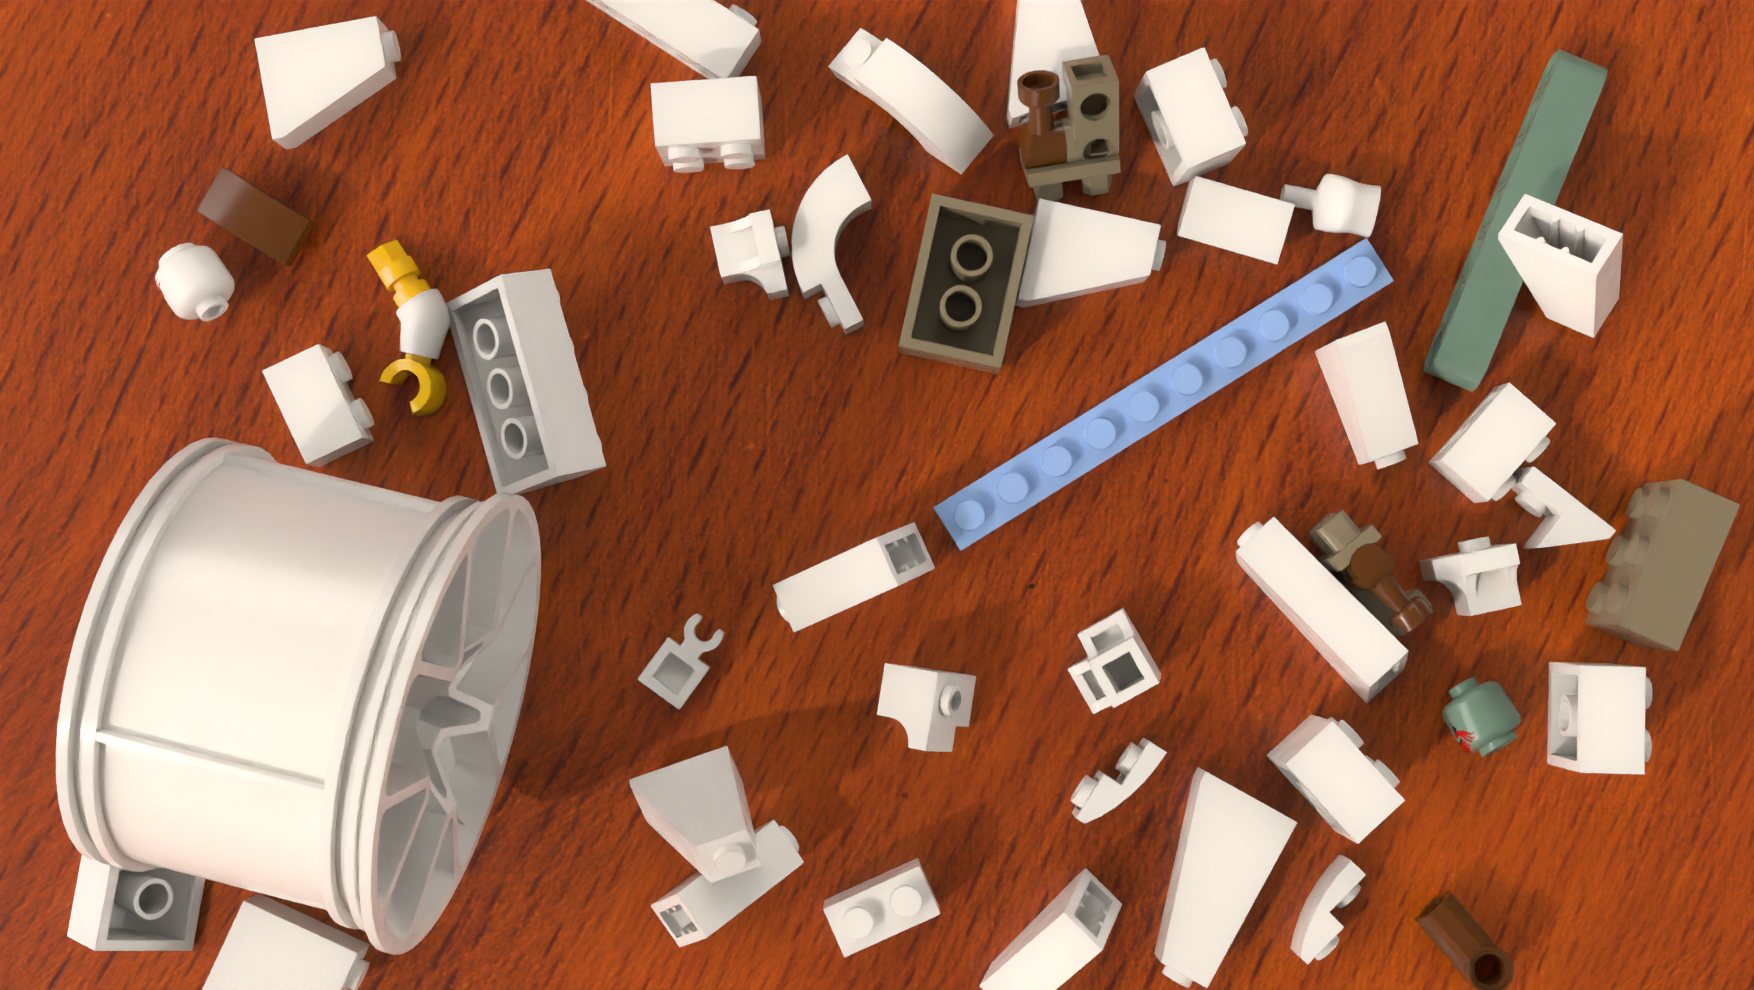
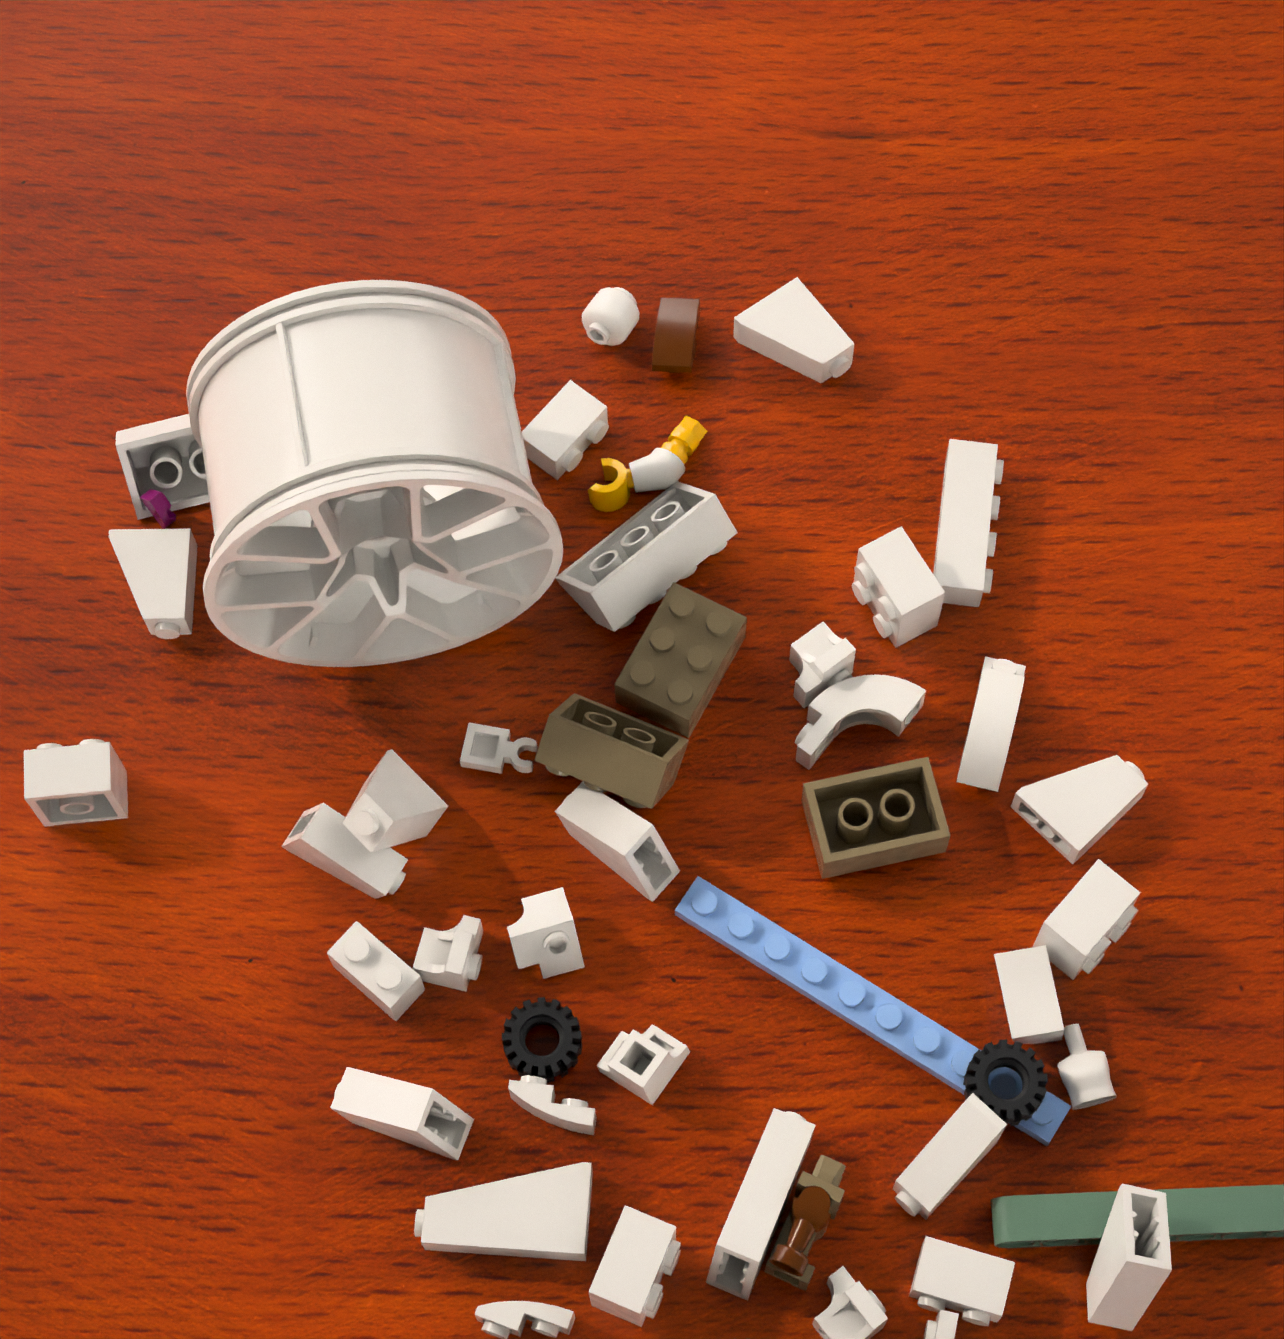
camera: 70 degrees right, 20 degrees down
white slope [1015,199,1166,308] -> none
dark tan hips [1017,54,1121,202] -> none
none -> magenta tile [139,489,176,529]
none -> white brick [413,915,483,992]
none -> black tyre [502,997,582,1083]
none -> dark tan brick [534,693,689,809]
none -> dark tan brick [615,582,747,738]
none -> black tyre [963,1039,1048,1126]

